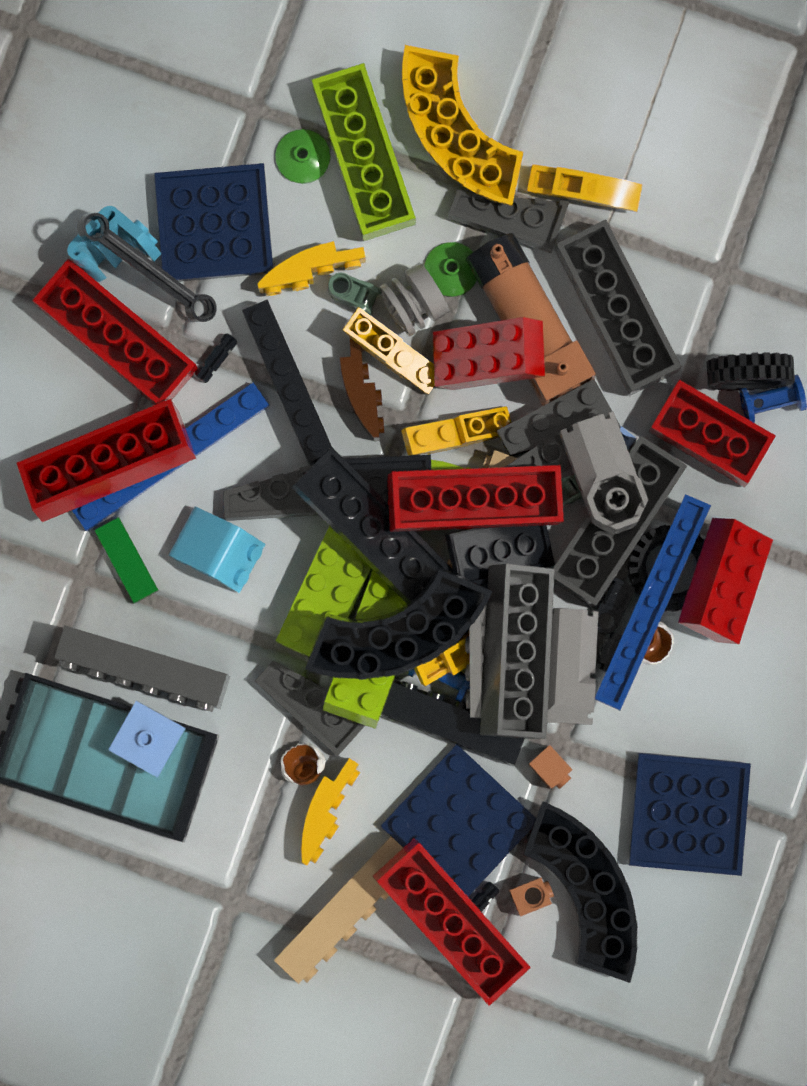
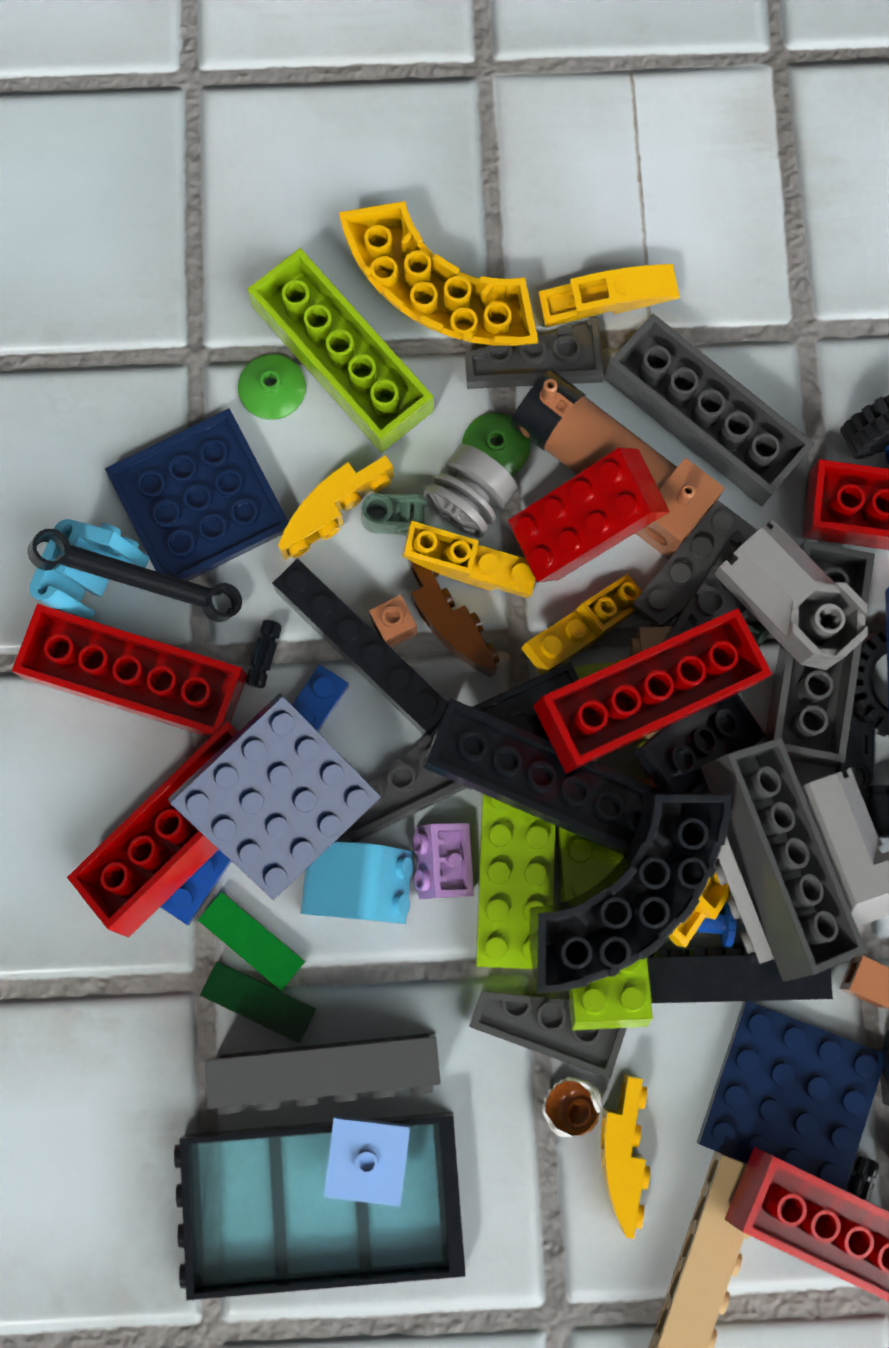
camera: 25 degrees left, 5 degrees down
none -> plate [168,693,381,900]
none -> dark green tile [200,961,316,1043]
none -> nougat brick [369,595,418,648]
none -> lavender bracket [412,823,474,899]

